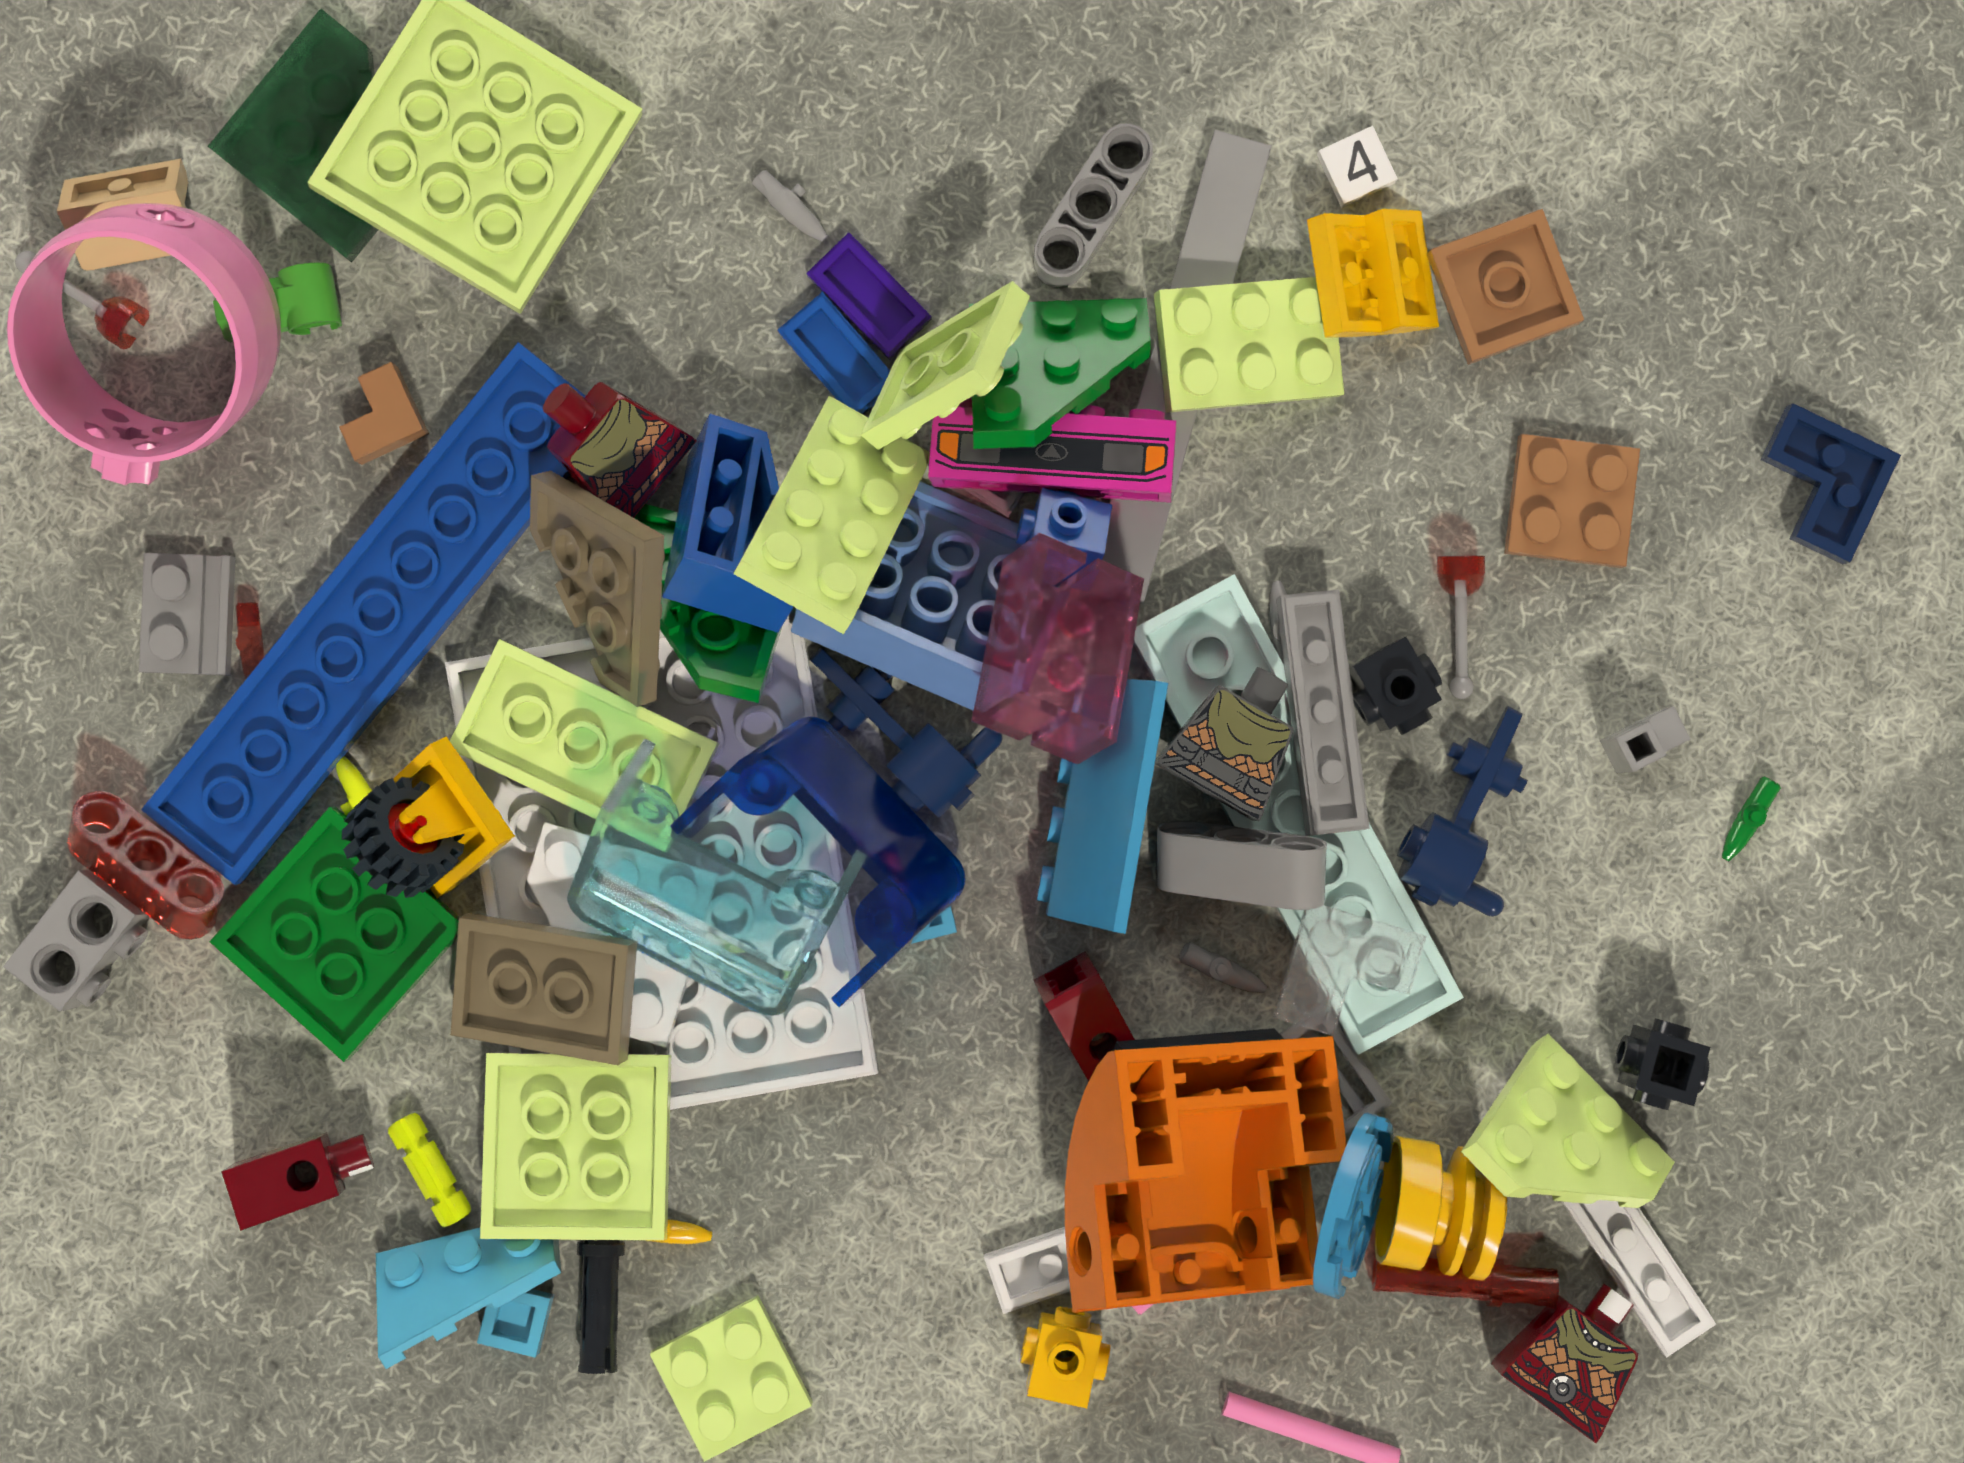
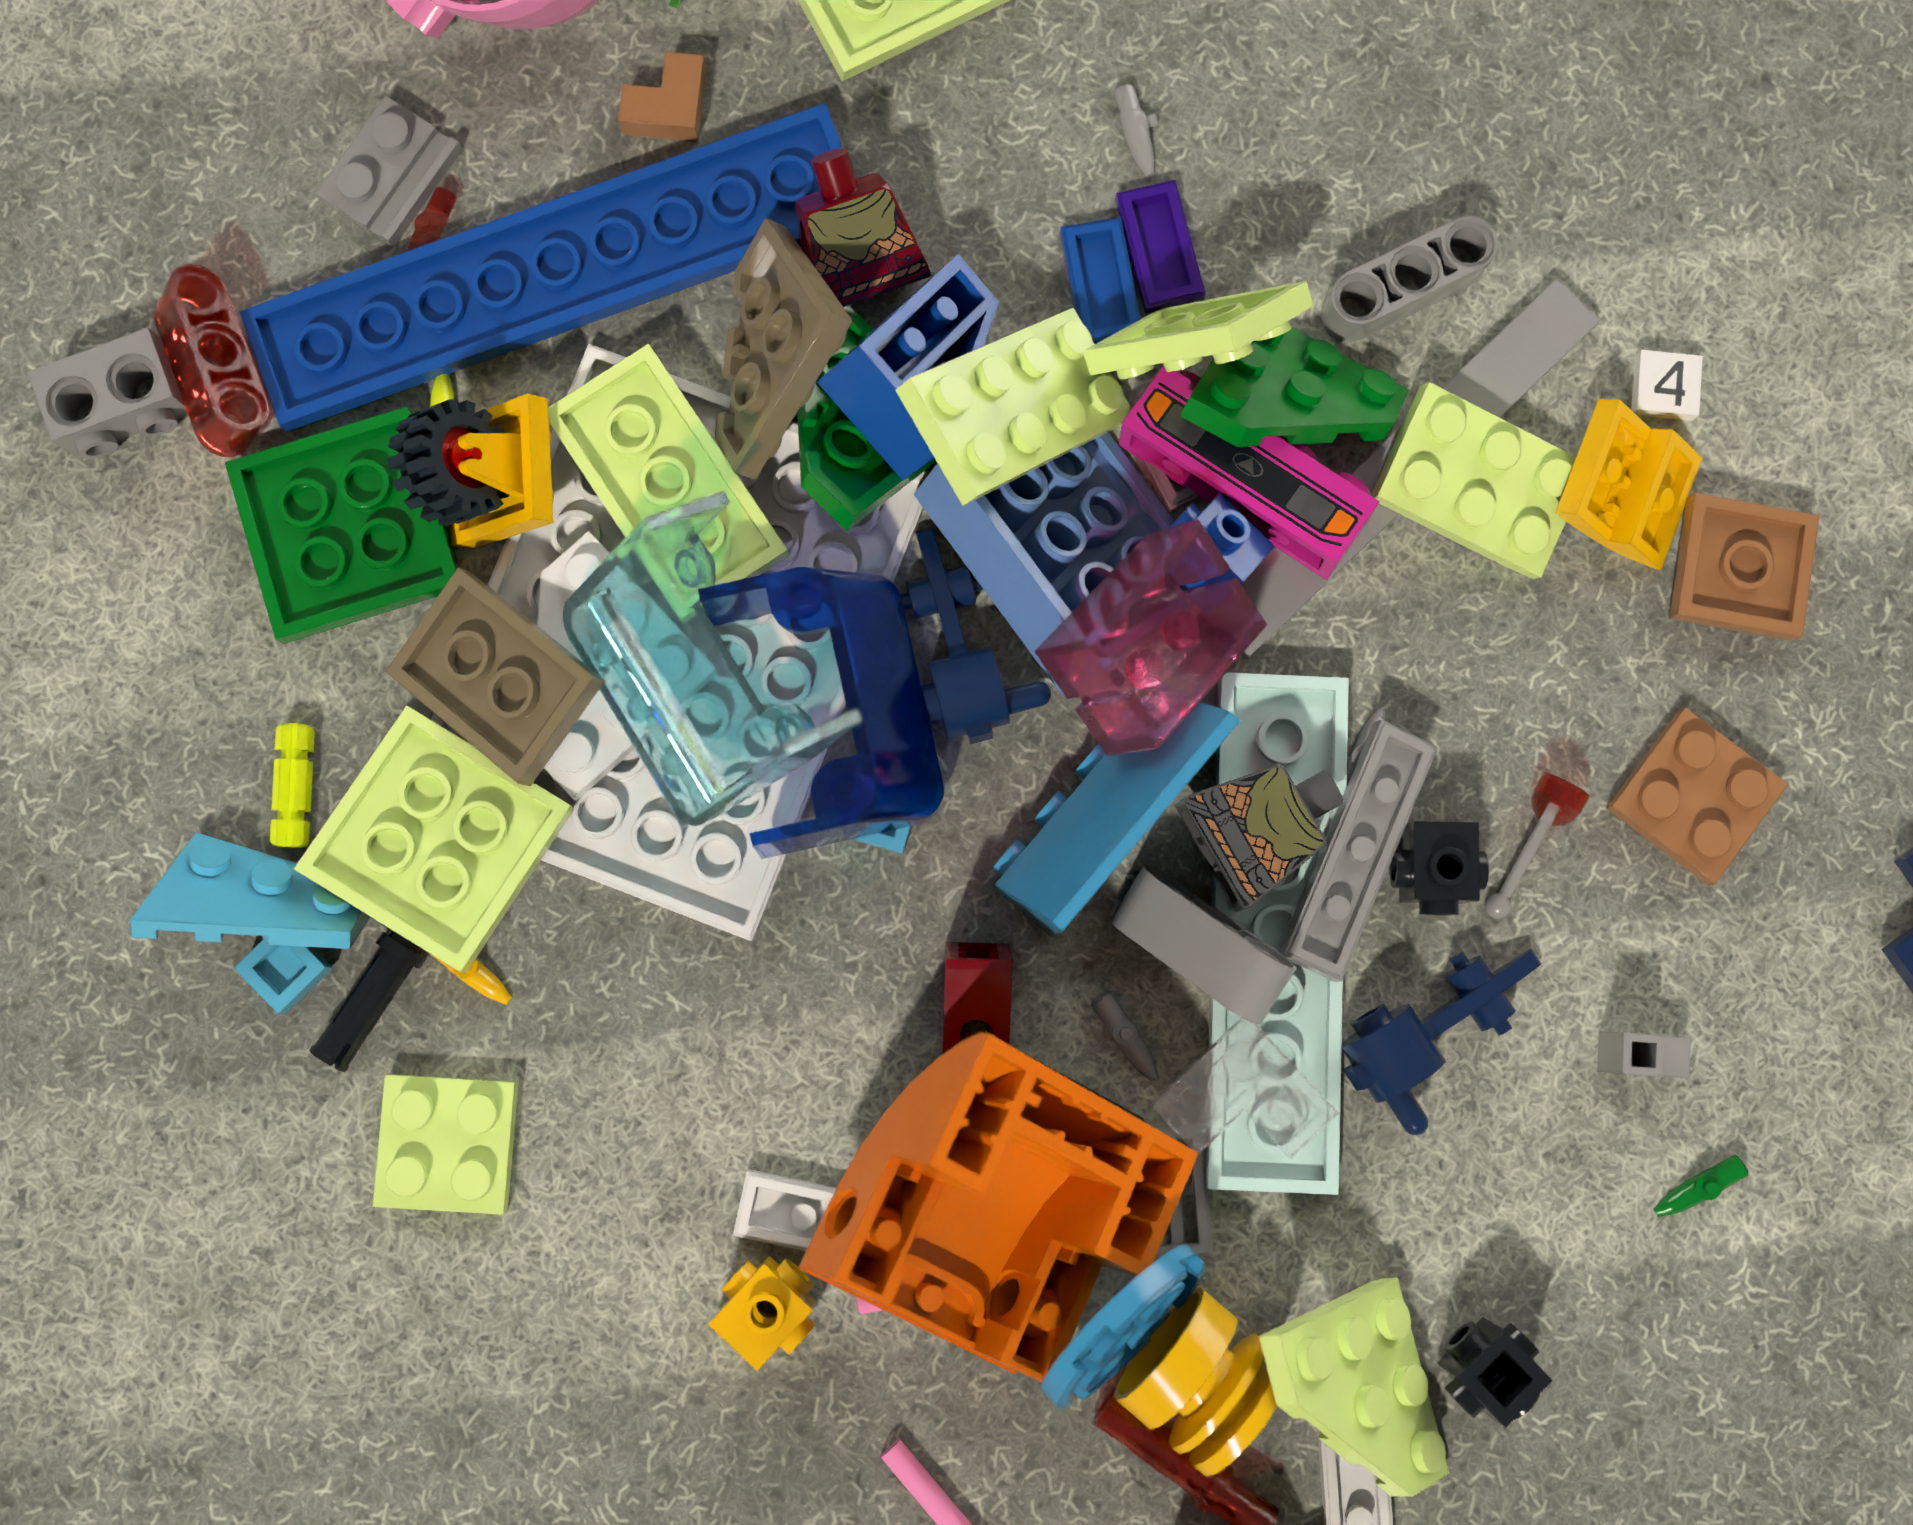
camera: 25 degrees right, 5 degrees down
dark red torso [221,1132,374,1231] -> none

